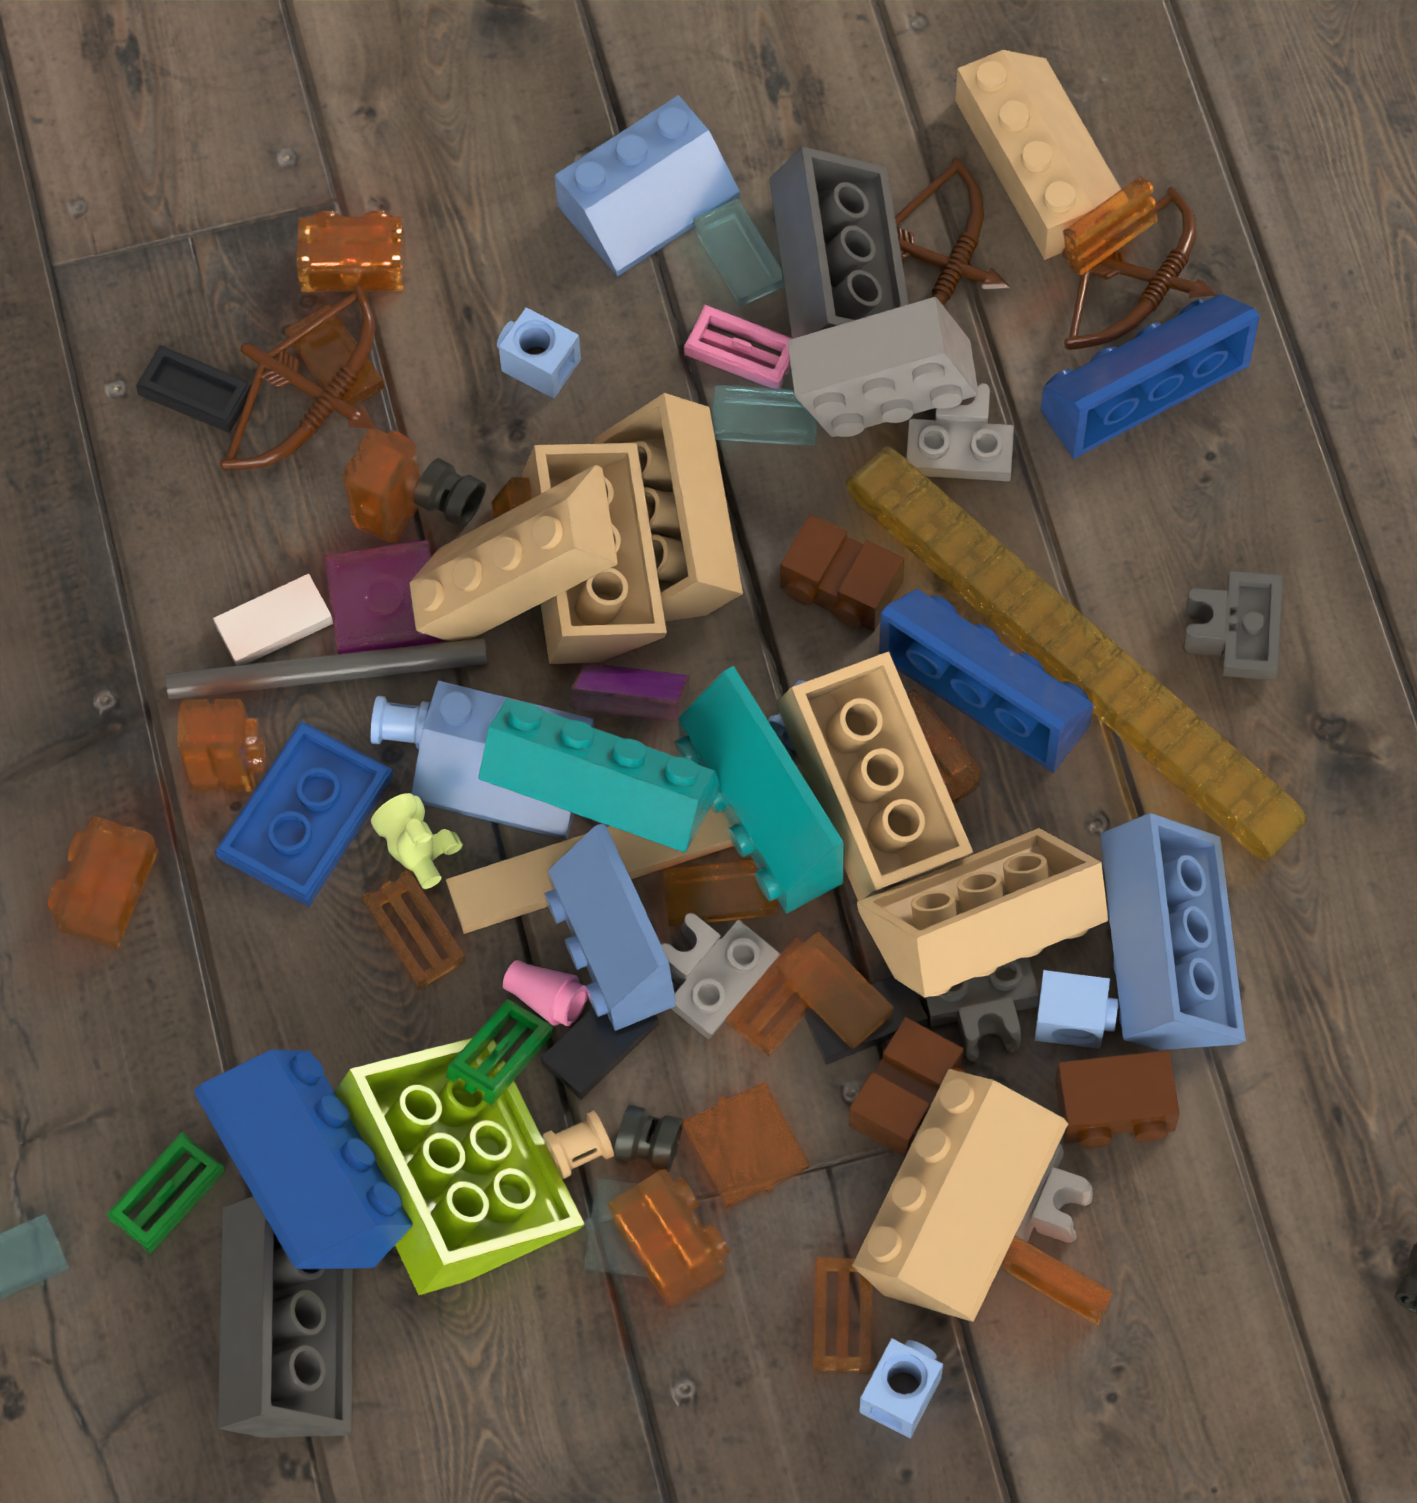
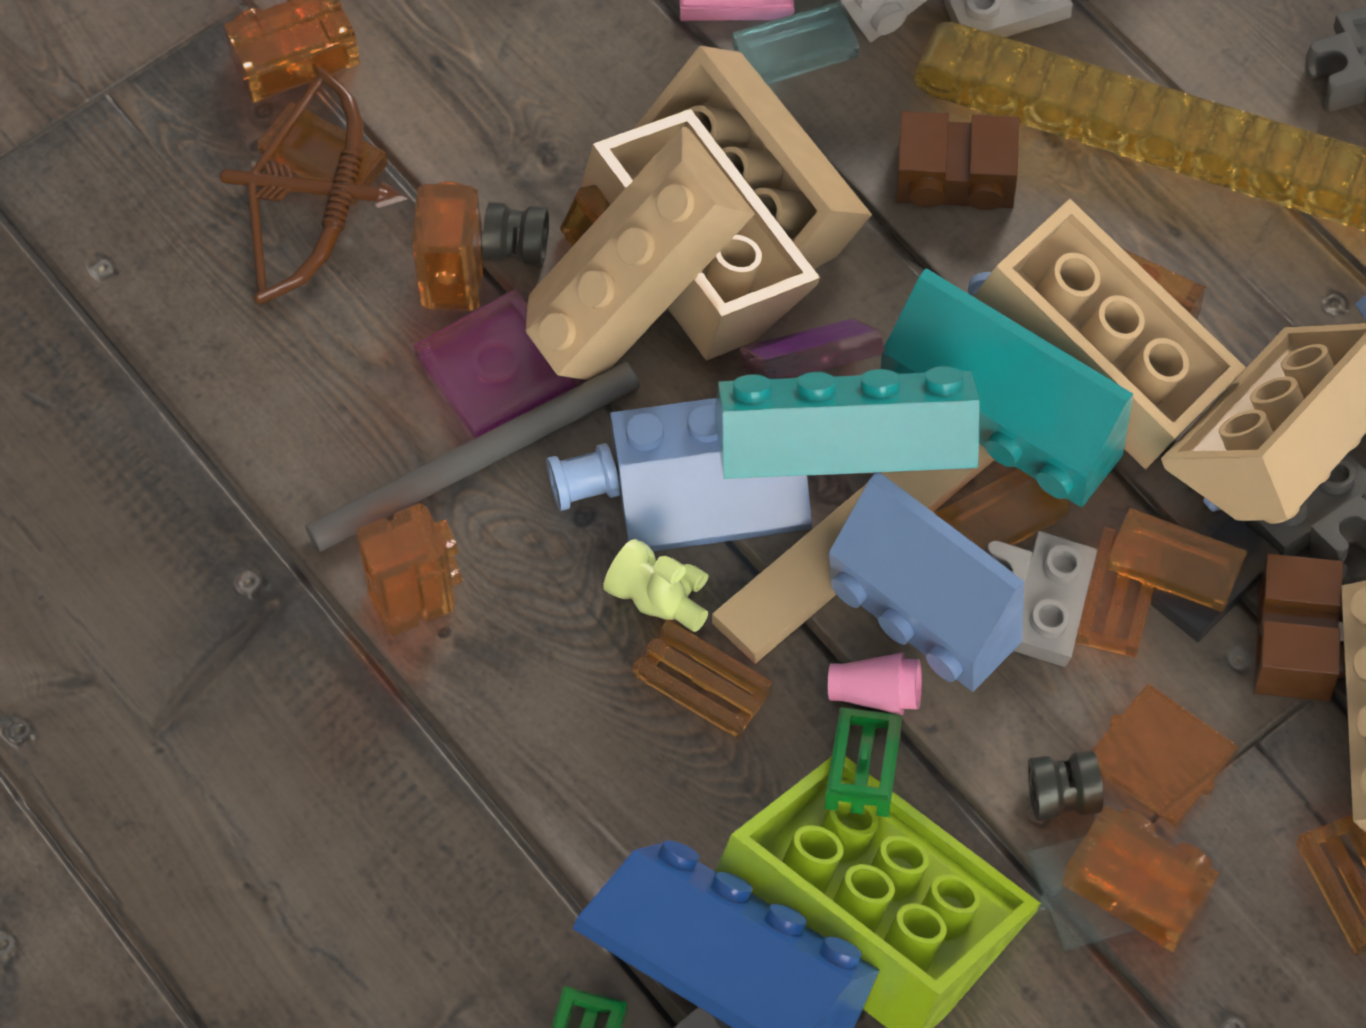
camera: 25 degrees left, 5 degrees down
clear orange brick [48,816,158,949] -> none
black tile [136,345,252,433] -> none
white tile [213,574,333,666] -> none
blue tile [215,721,394,907] -> none
light blue brick [497,307,581,399] -> none
black tile [541,1008,659,1100] -> none
tan bush [543,1110,614,1179] -> none
blue slope [879,589,1094,773] -> none

